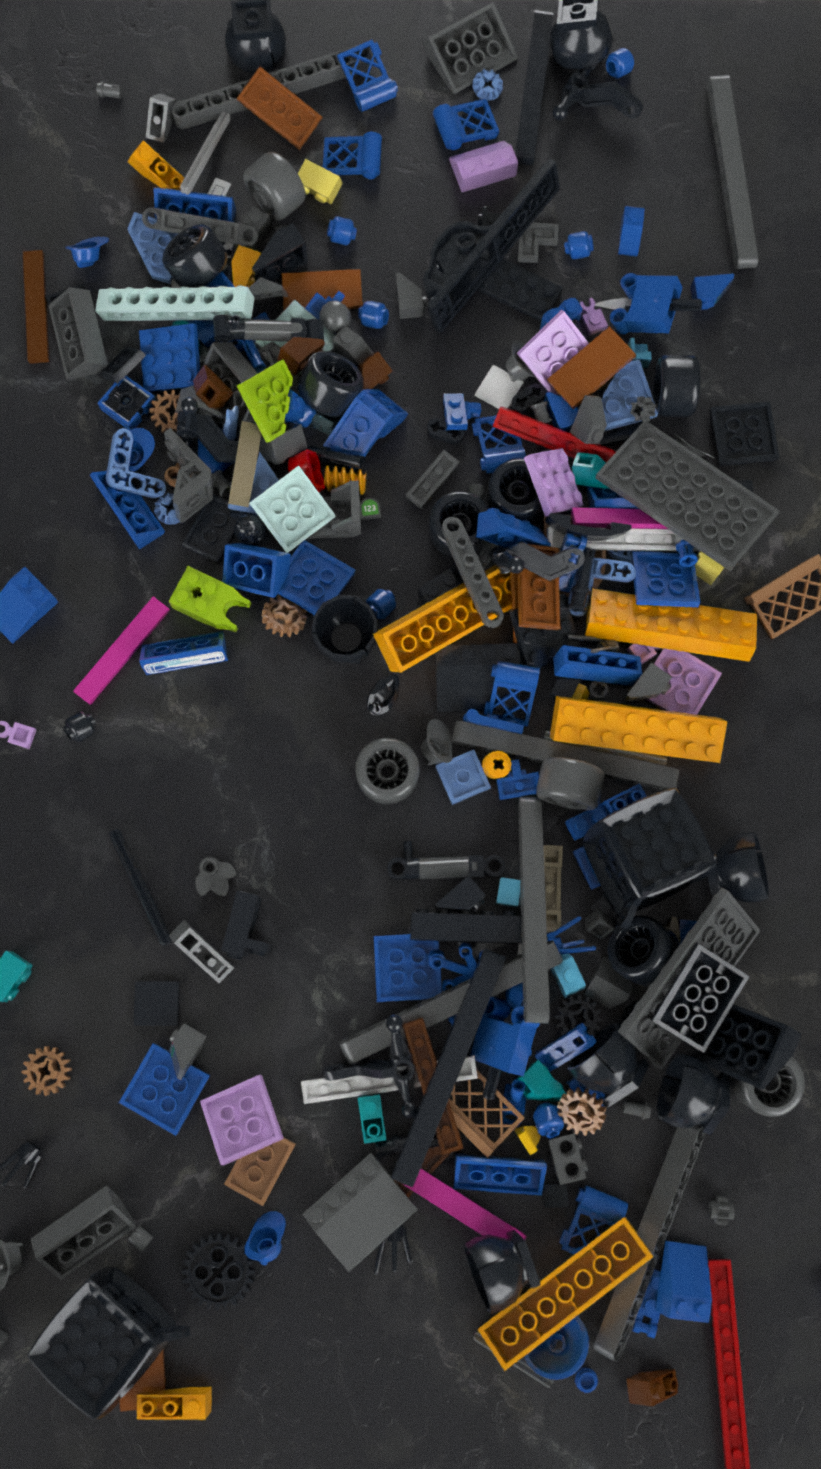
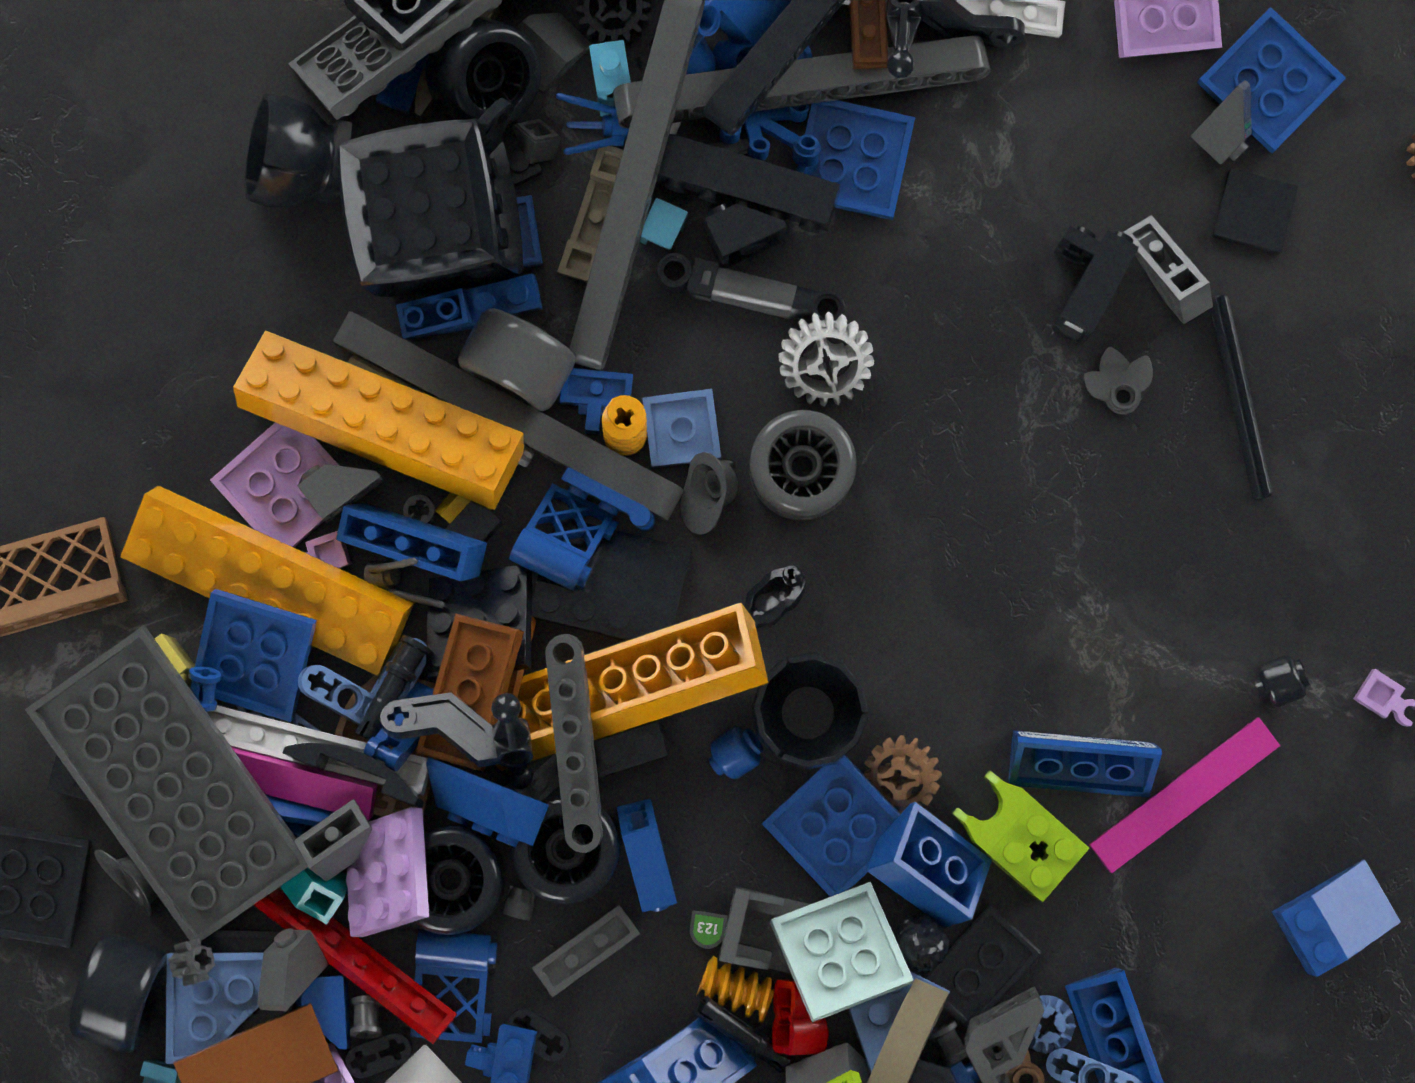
camera: 165 degrees left, 5 degrees up
none -> dark grey slope [294,799,372,882]
none -> blue slope [616,798,677,912]
none -> white gear [778,311,874,407]

